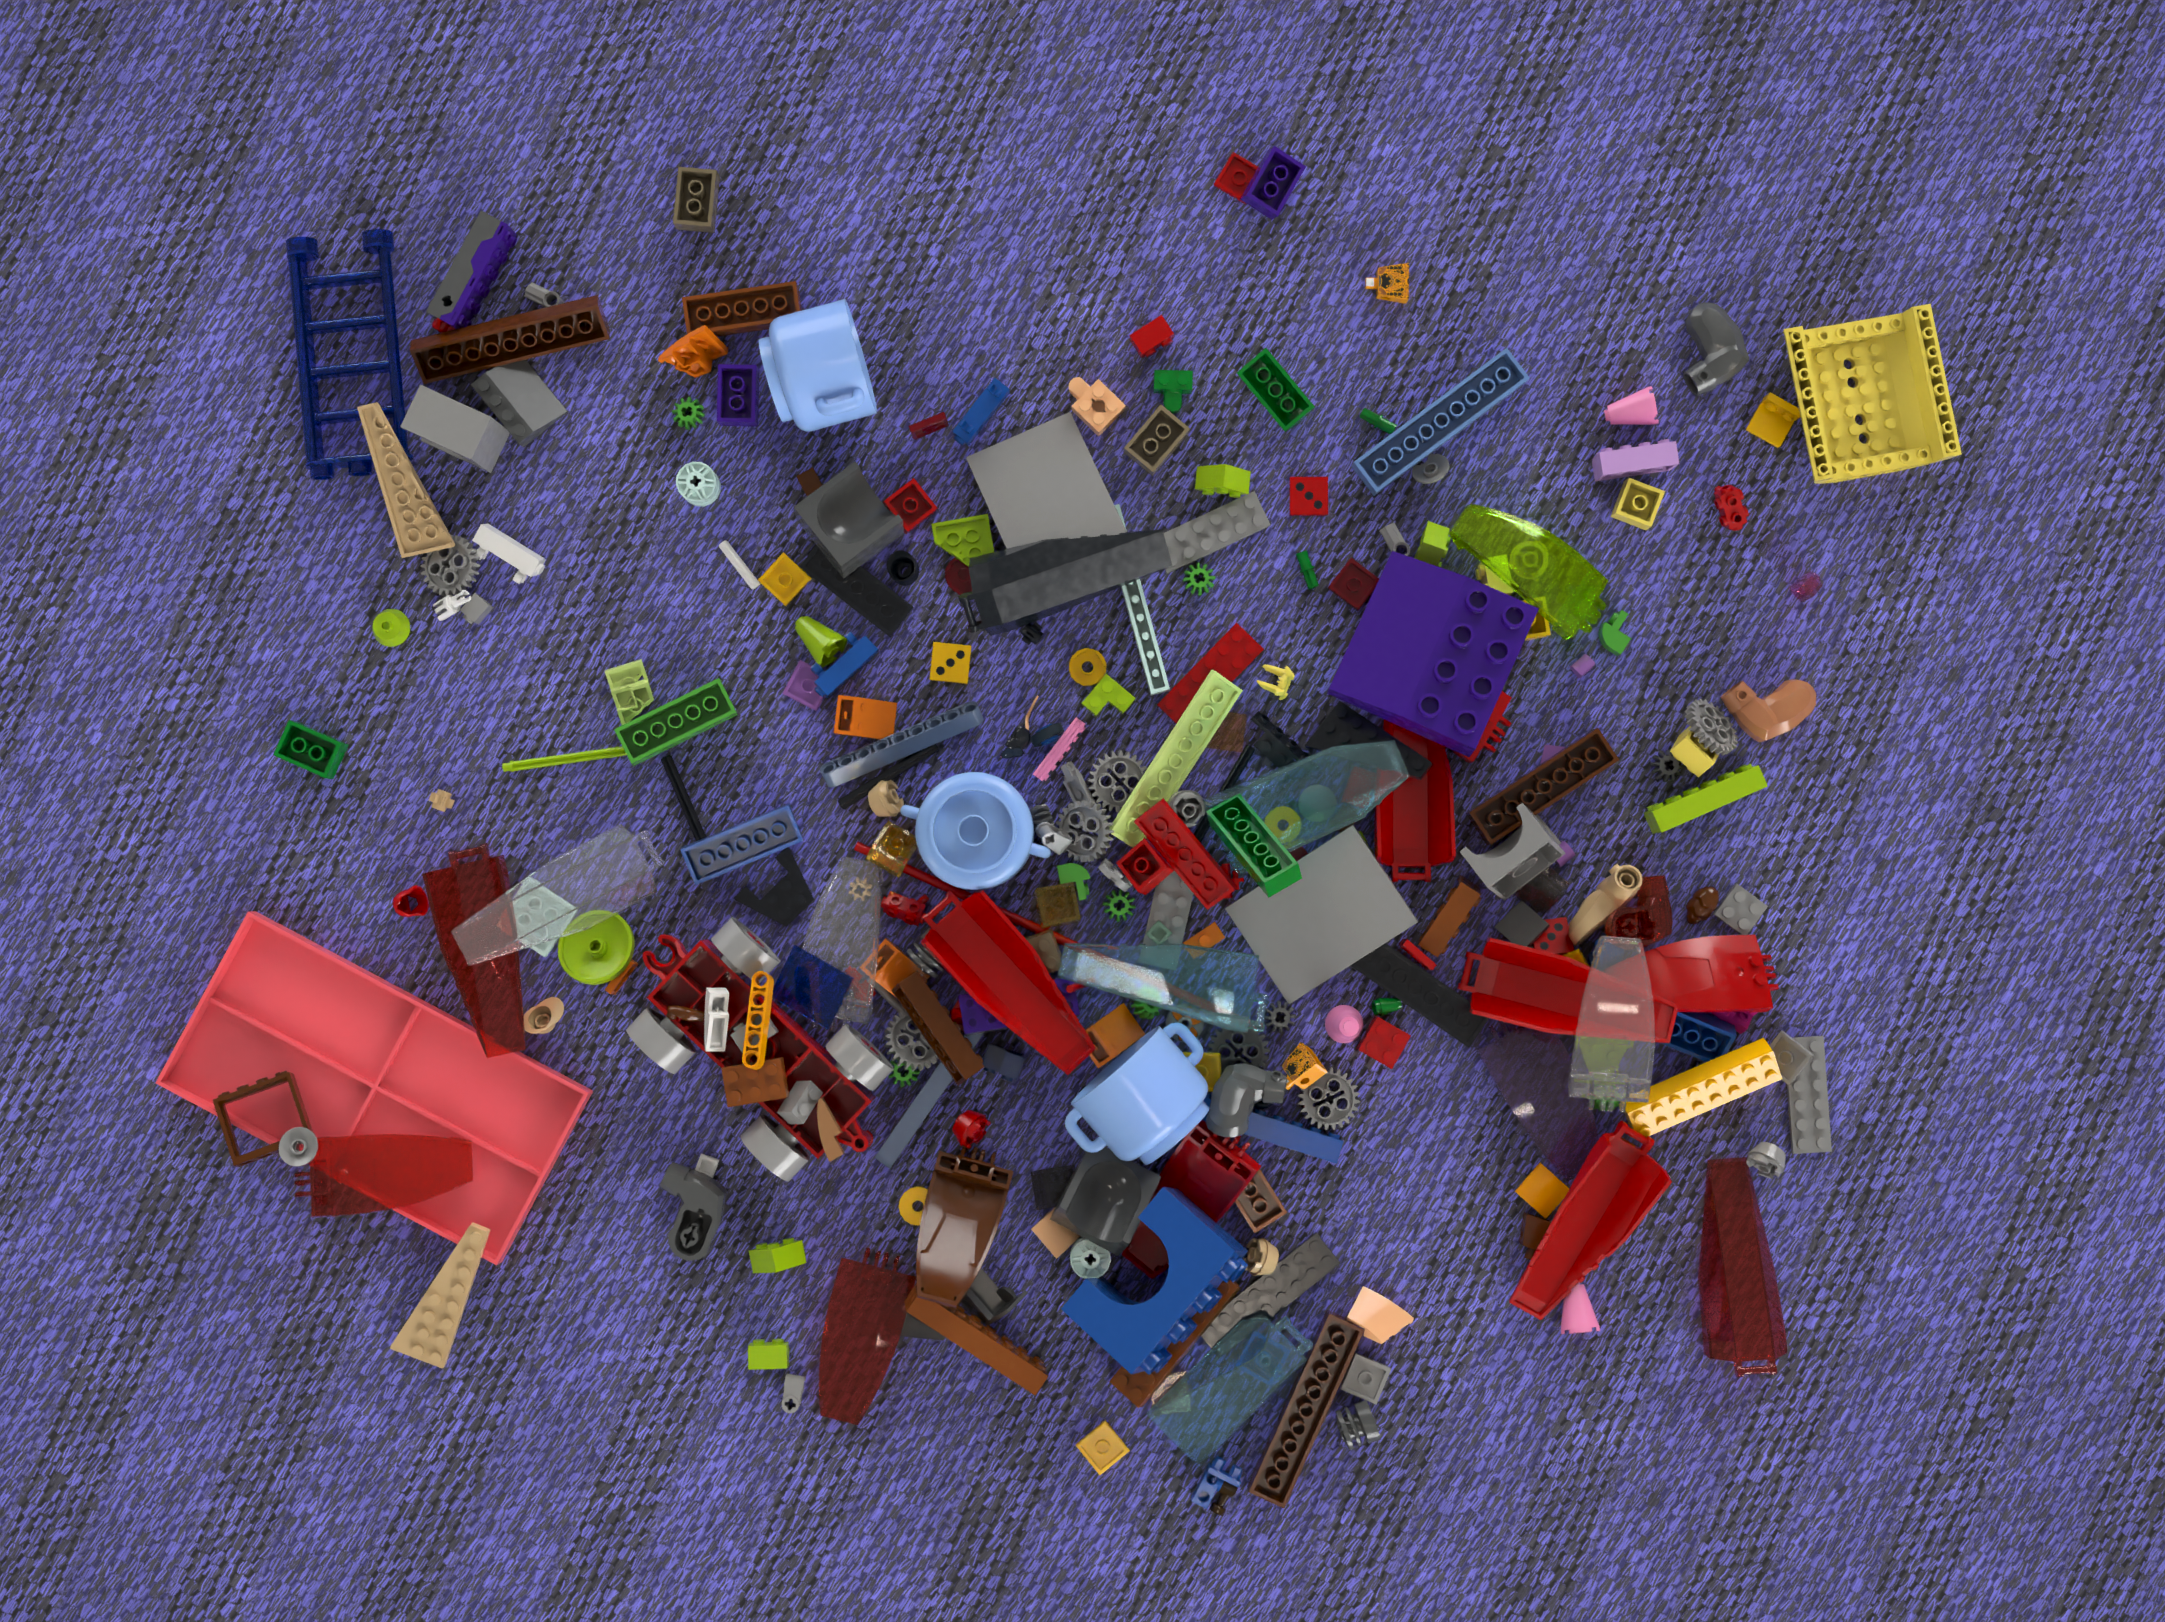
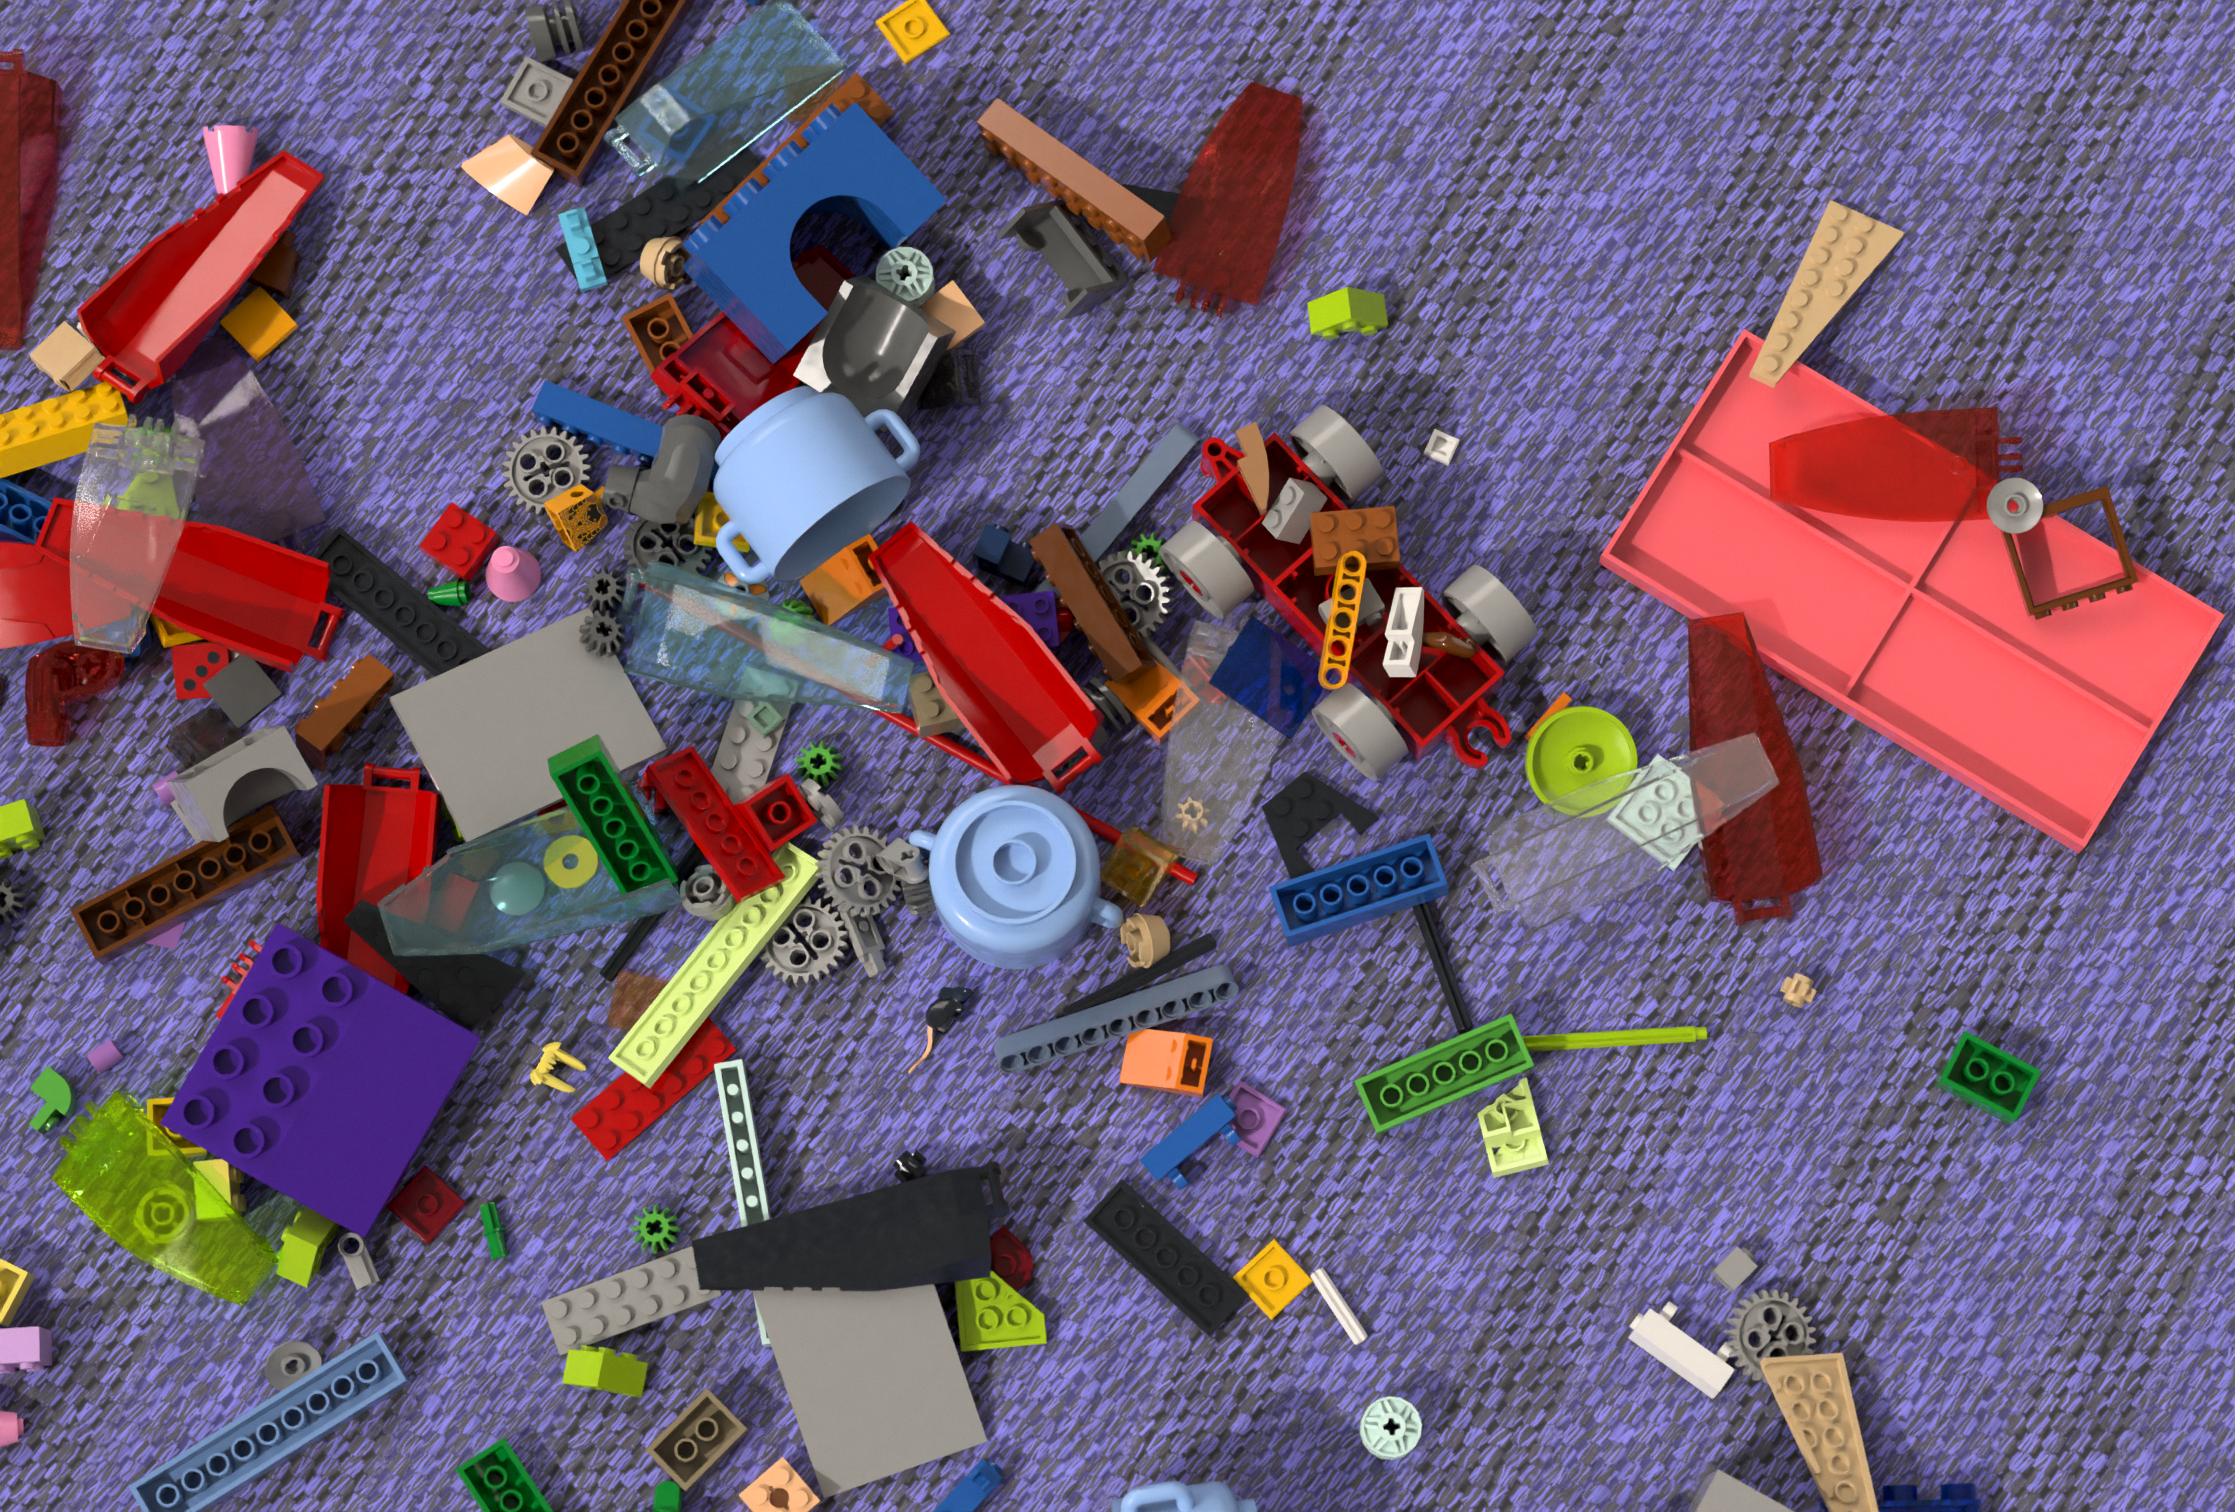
camera: 175 degrees left, 10 degrees down
lime cone [372,609,410,647] -> none
red hair [392,885,429,917] -> none
white arm [433,590,471,621] -> none
tan piece [522,997,564,1034] -> none
dark grey piece [660,1162,727,1261] -> none
lime brick [748,1339,789,1370] -> none
light grey piece [782,1373,806,1413] -> none
dark grey piece [794,461,904,579] -> none
lime cone [795,616,847,667] -> none
reddish brown brick [796,467,823,496] -> none
red brick [880,891,929,926] -> none
red brick [883,478,938,535] -> none
black hat [886,550,920,586] -> none
yellow tile [899,1186,928,1226] -> none
dark red tile [908,412,949,440] -> none
reddish brown windscreen [916,1145,1014,1308] -> none
yellow tile [929,642,972,684] -> none
red cone [952,1110,991,1149] -> none
black wheel [1030,723,1064,747] -> none
bright pink piece [1033,717,1086,782] -> none
clear yellow brick [1034,882,1081,929] -> none
bright green brick [1057,863,1091,901] -> none
yellow tile [1069,648,1106,686] -> none
lime brick [1082,674,1136,716] -> none
orange tile [1183,922,1225,959] -> none
black bracket [1251,711,1315,771] -> none
red tile [1289,477,1328,516] -> none
green axle [1360,408,1397,434] -> none
red tile [1398,939,1437,970] -> none
tan piece [1569,864,1643,946] -> none
none -> tan piece [30,321,105,392]
none -> medium azure plate [558,207,608,292]
none -> dark grey gear [579,610,627,658]

